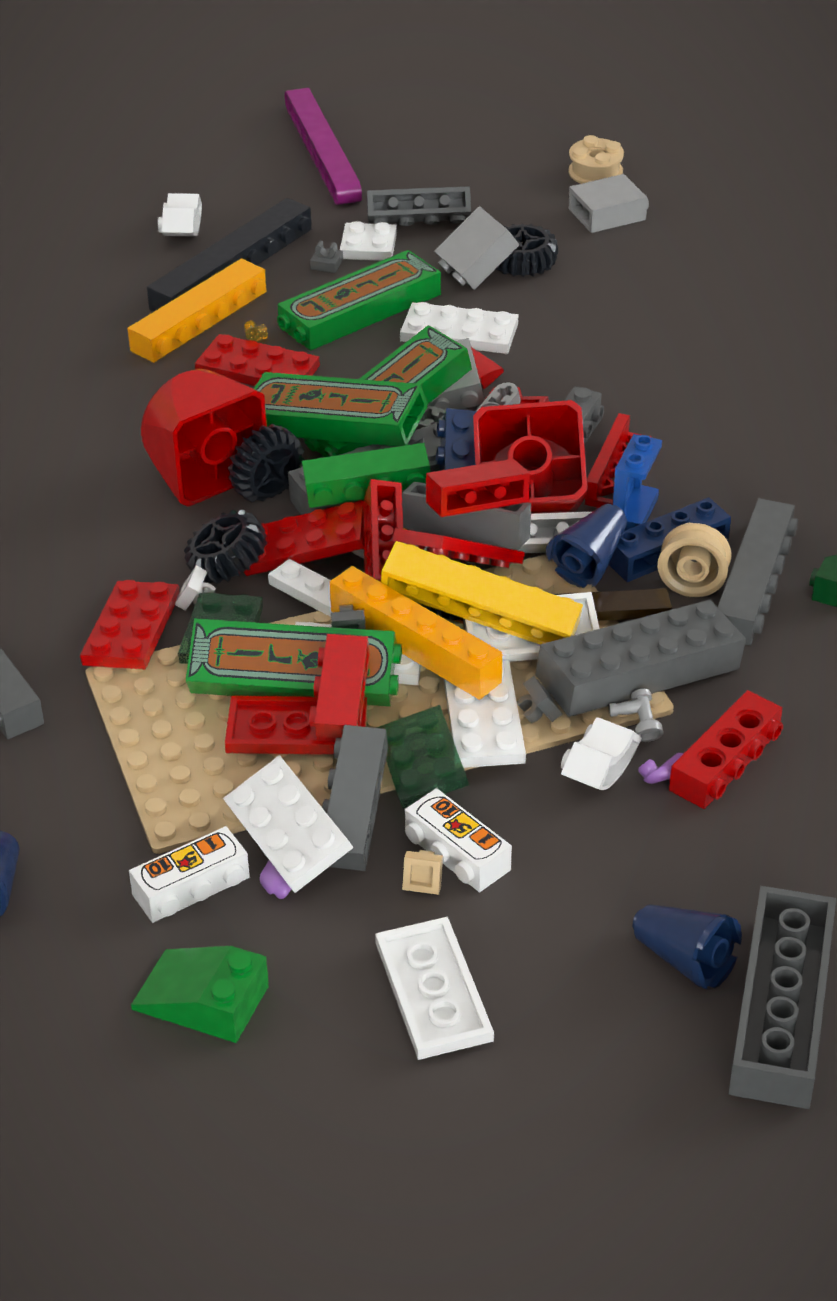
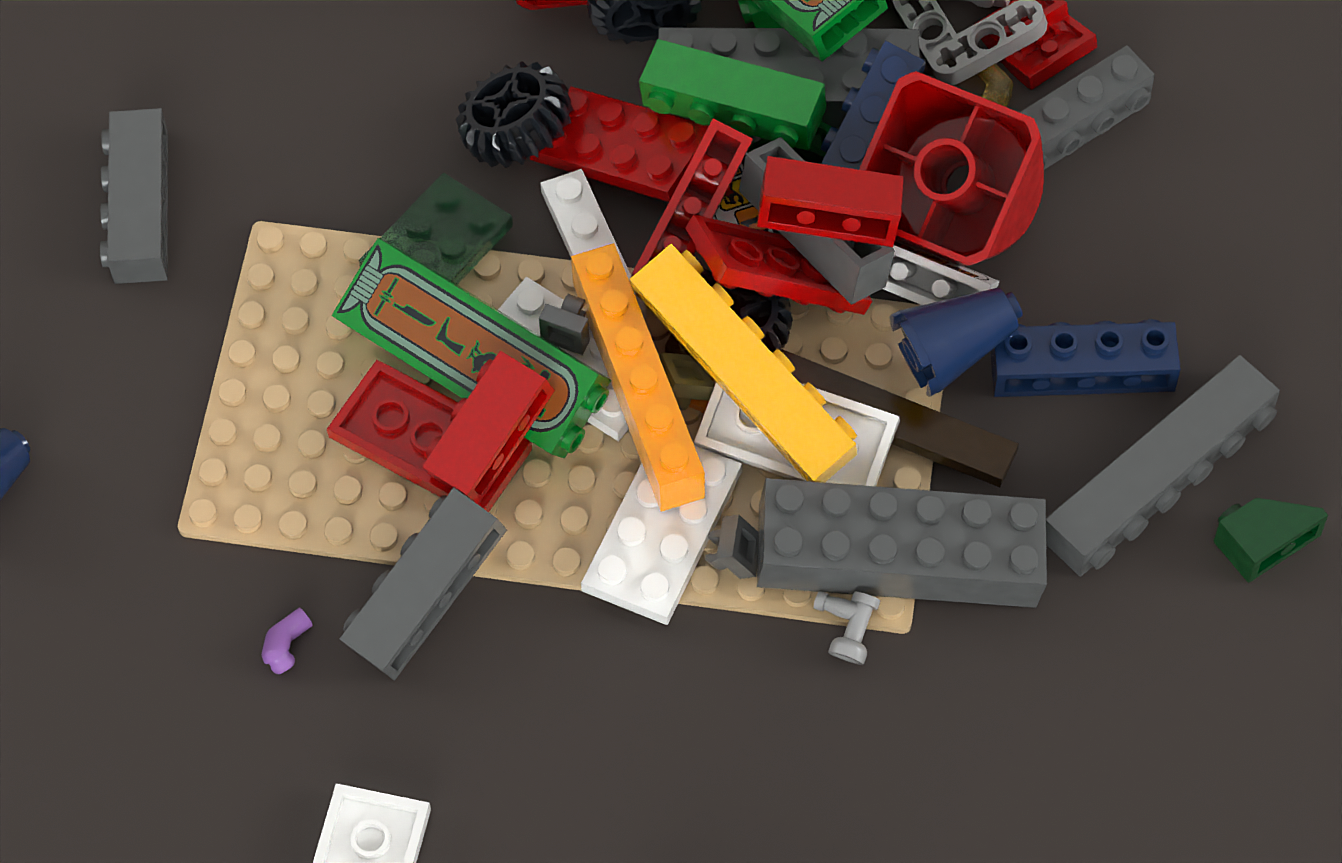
camera: 30 degrees right, 20 degrees up
red plate [80,580,180,670] -> none
brick [129,826,250,923] -> none
green slope [131,946,269,1043] -> none
white tile [175,565,216,611] -> none
white plate [223,755,354,893] -> none
clear green plate [376,705,469,809] -> none
tan tile [402,850,443,895] -> none
brick [405,788,512,893] -> none
white brick [561,717,641,790] -> none
red fence [585,413,652,508] -> none
blue panel [613,434,662,530] -> none
medium lavender arm [638,753,683,784] -> none
tan wheel [658,523,731,597] -> none
red brick [669,690,783,809] -> none

